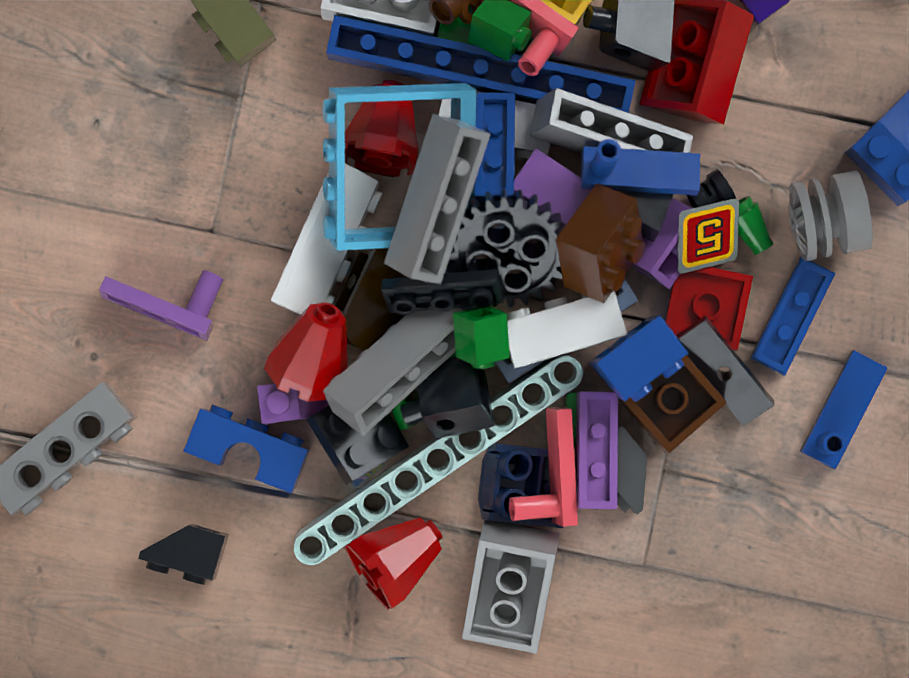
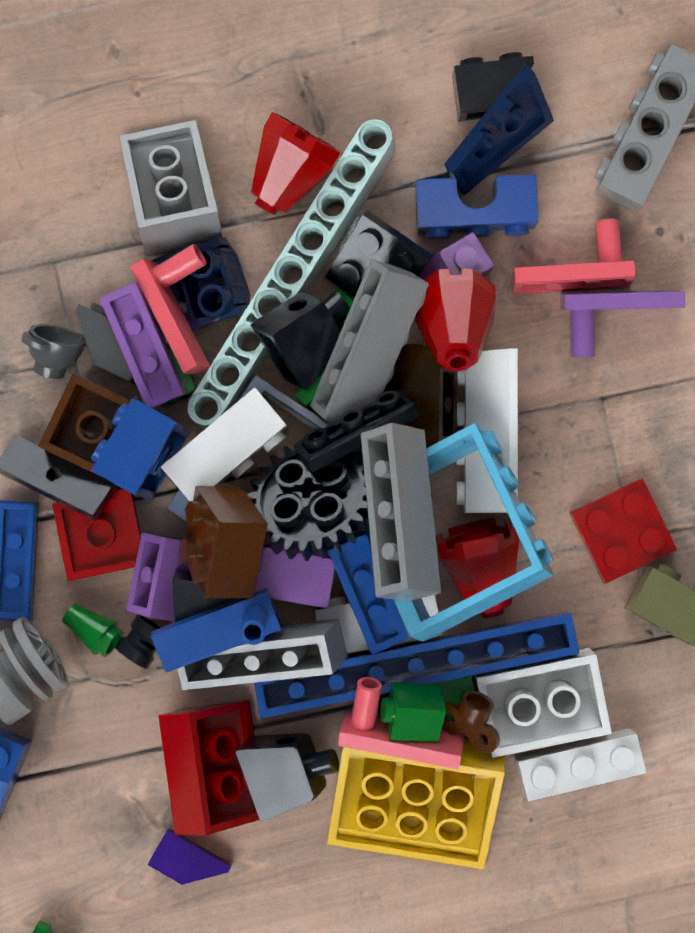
camera: 150 degrees right, 0 degrees up
green brick [453,306,510,369] -> none
sticker [678,199,739,274] -> none
none -> dark grey piece [22,324,86,379]
none -> dark blue wing [444,64,554,195]
none -> coral piece [511,219,635,295]
none -> red plate [569,478,677,584]

